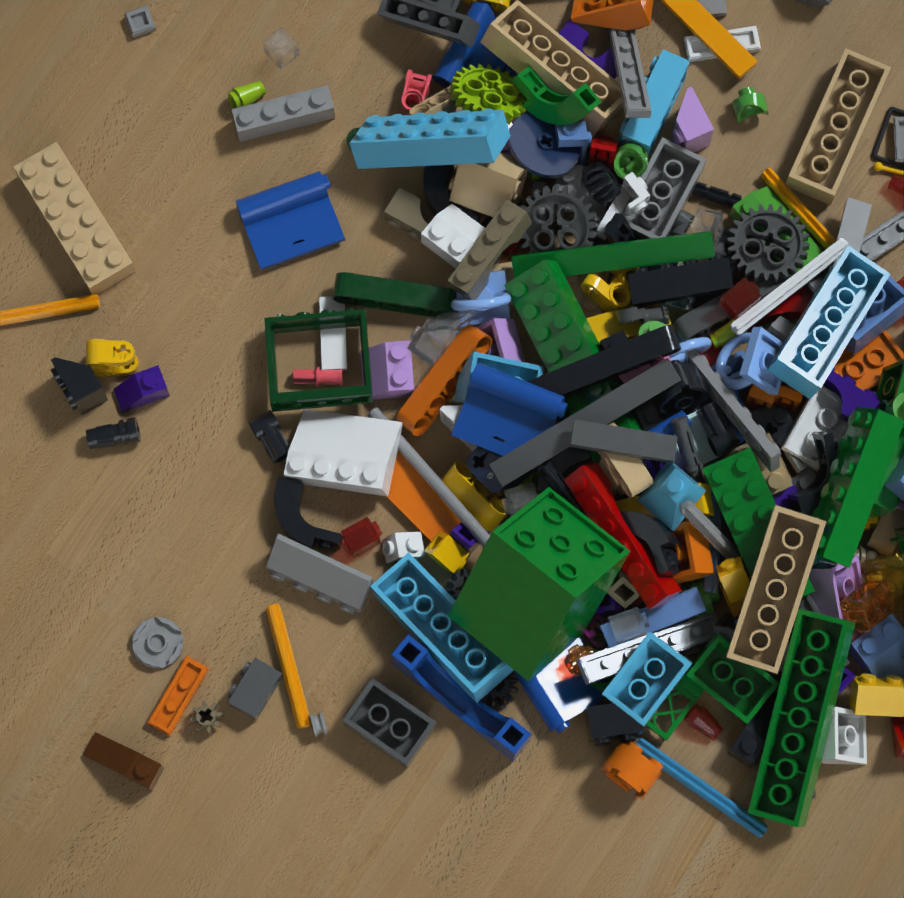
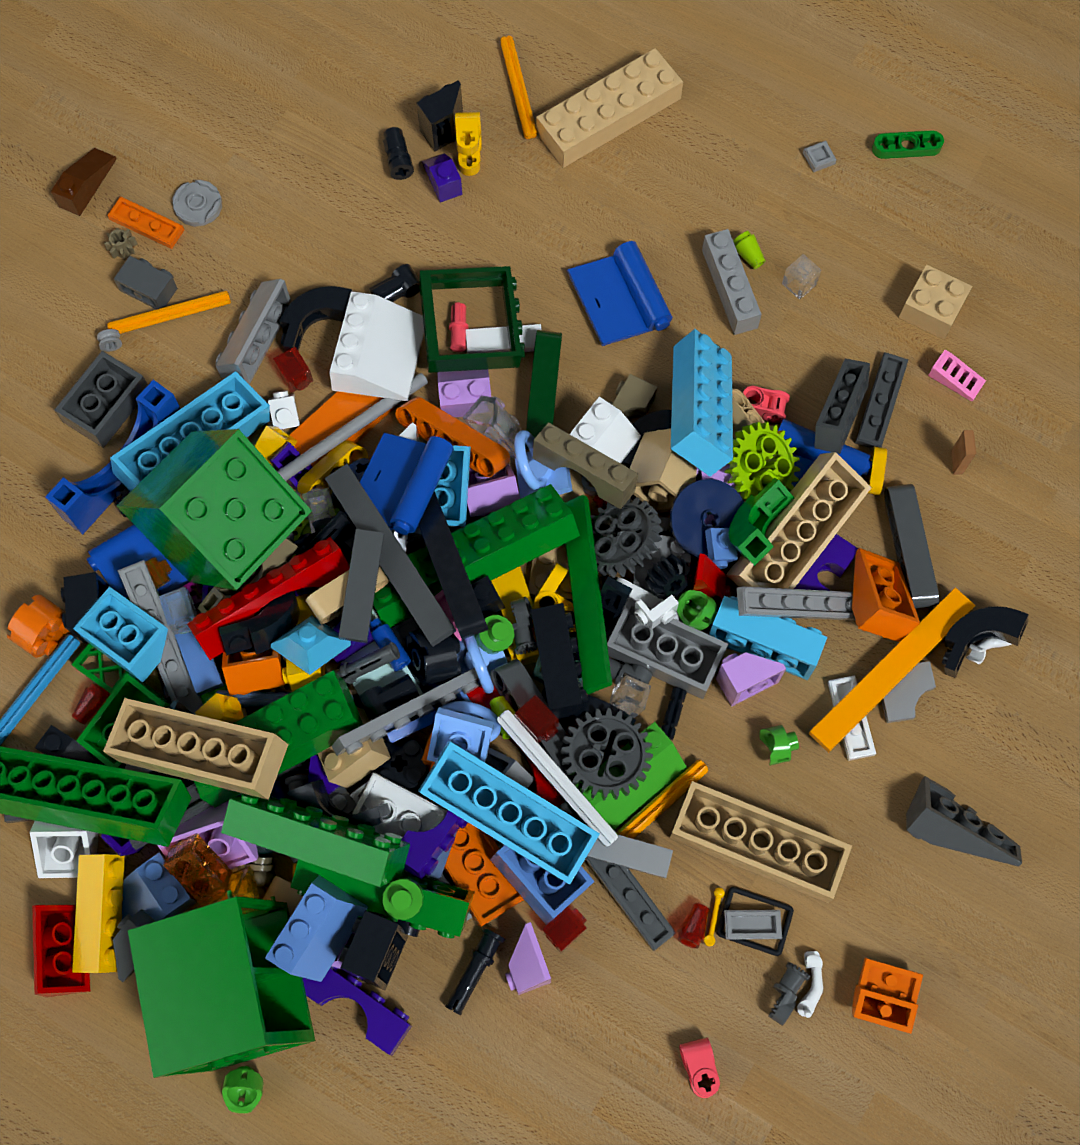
camera: 90 degrees right, 5 degrees down
light grey axle [679,500,742,559] -> none

